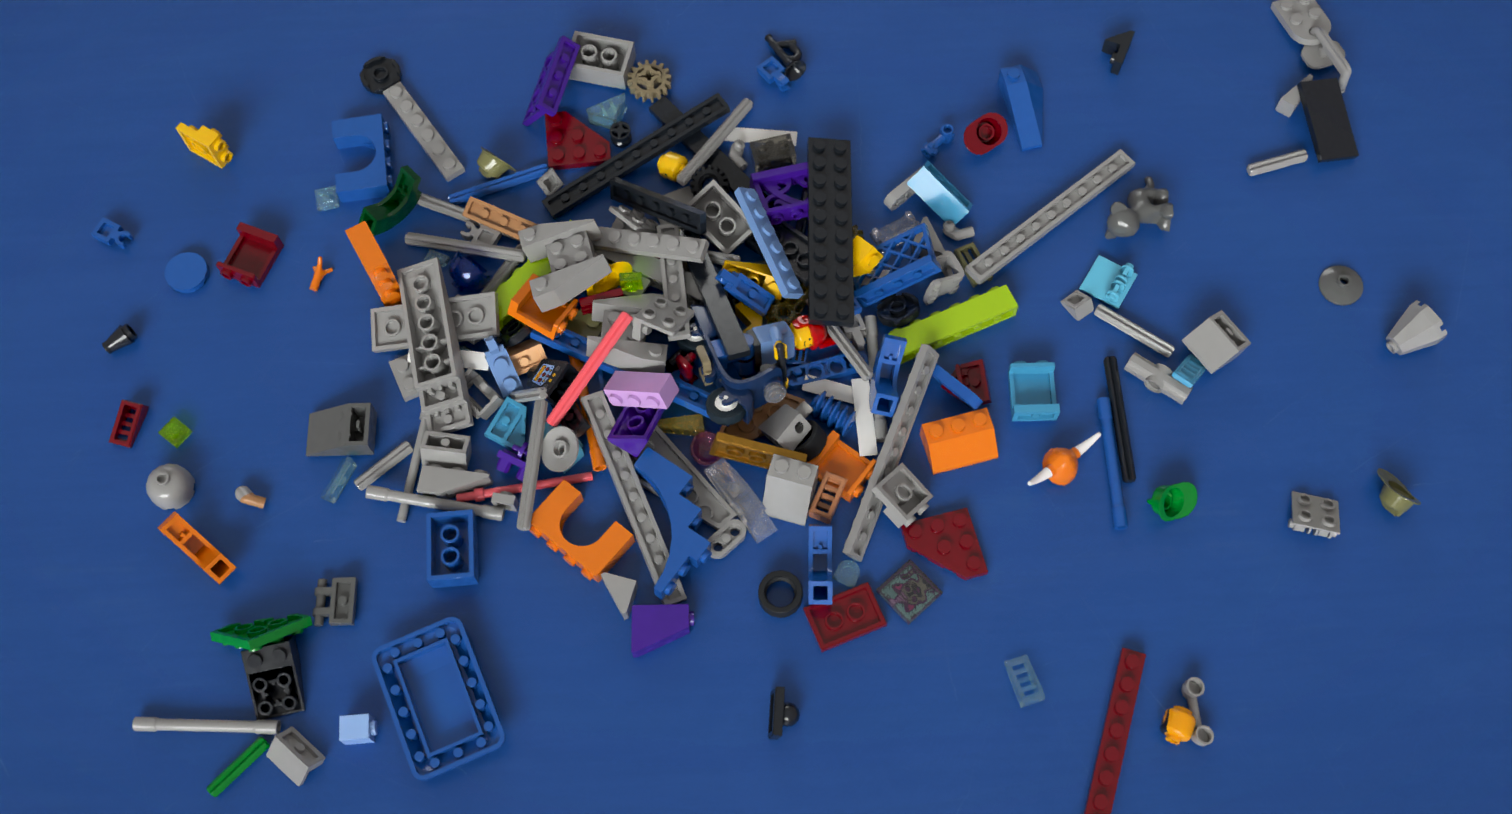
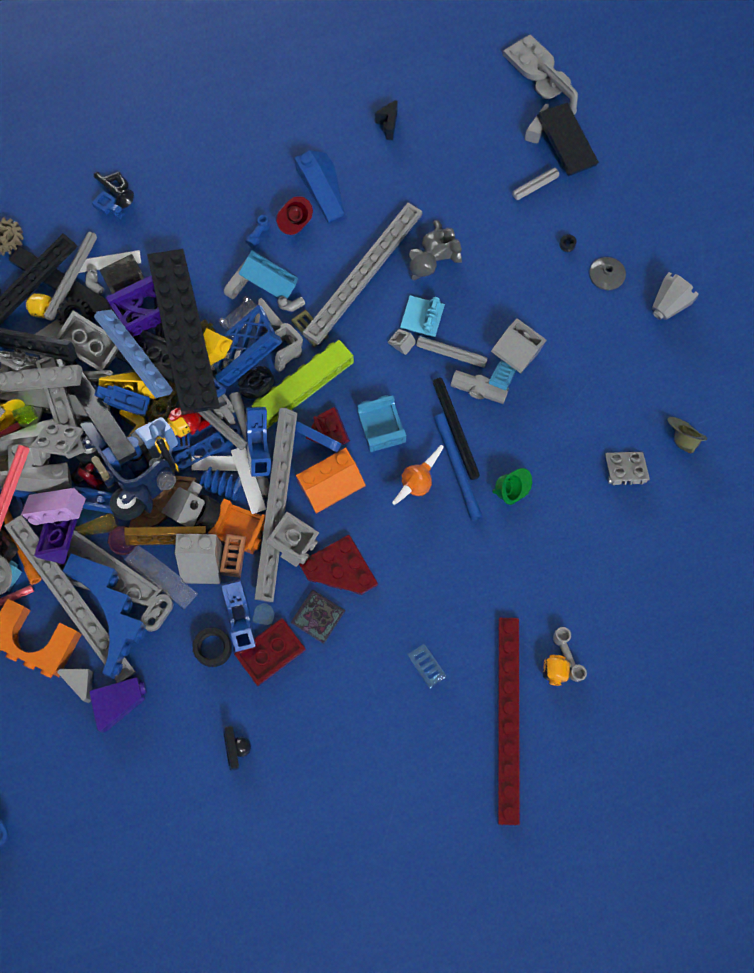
camera: 15 degrees left, 5 degrees up
none -> black bush [560,234,577,252]

